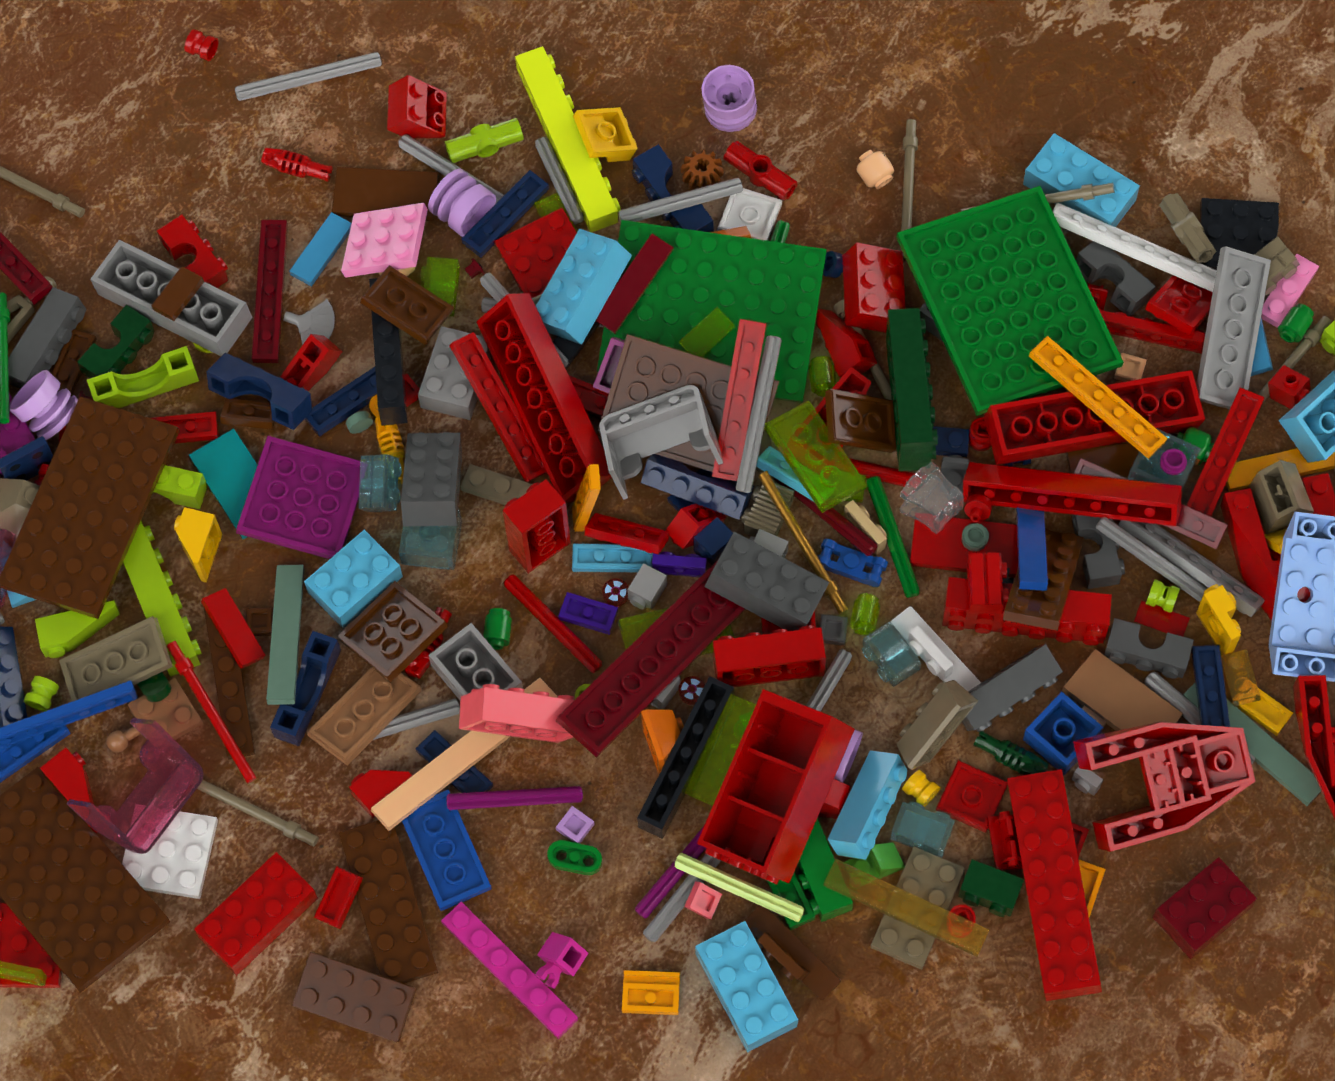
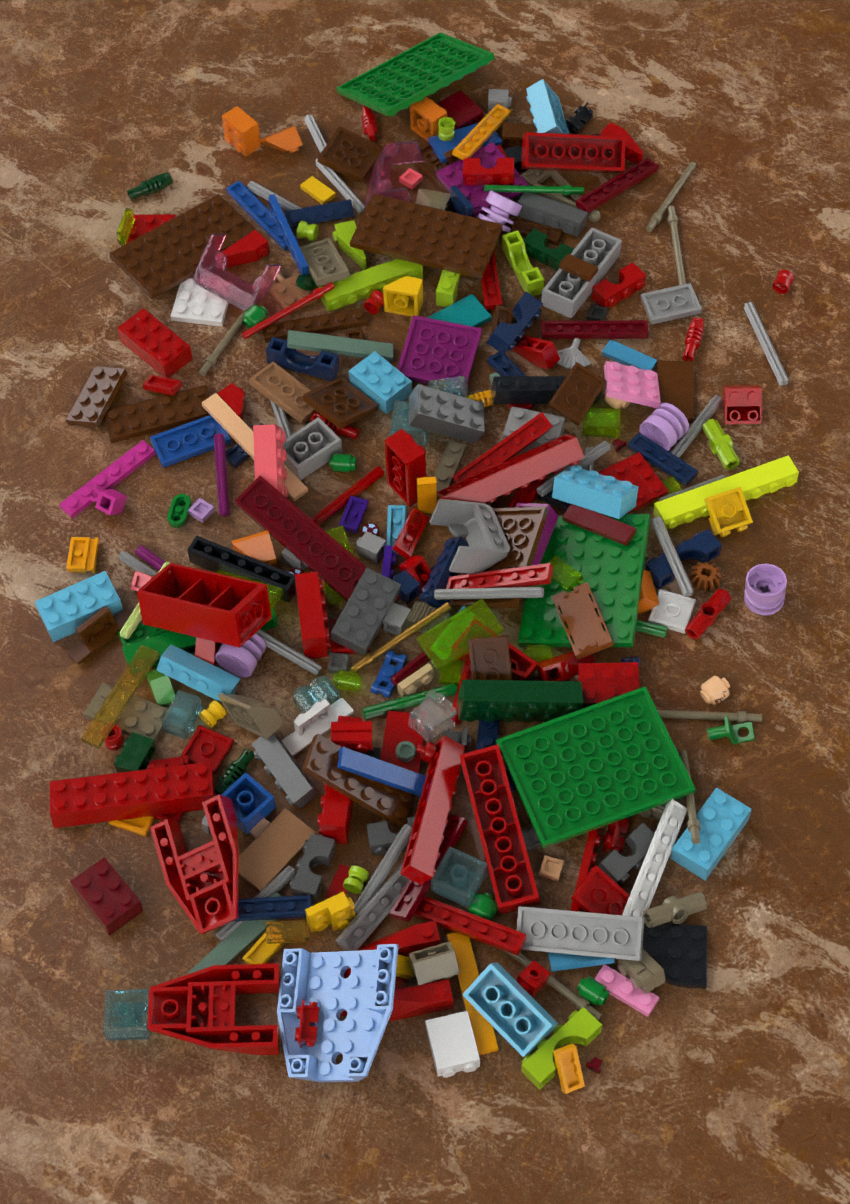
camera: 90 degrees right, 10 degrees down
red tile [201,588,265,669] -> none
light orange tile [1029,336,1168,459] -> none
magenta plate [1160,449,1187,475] -> none
none -> green head [242,305,268,329]
none -> red wheel [363,290,384,315]
none -> dark orange piece [552,582,614,660]
none -> pearl dark grey tile [586,304,608,321]
none -> light grey plate [640,283,702,325]
none -> dark tan bar [668,205,686,285]
none -> green bracket [707,716,755,745]

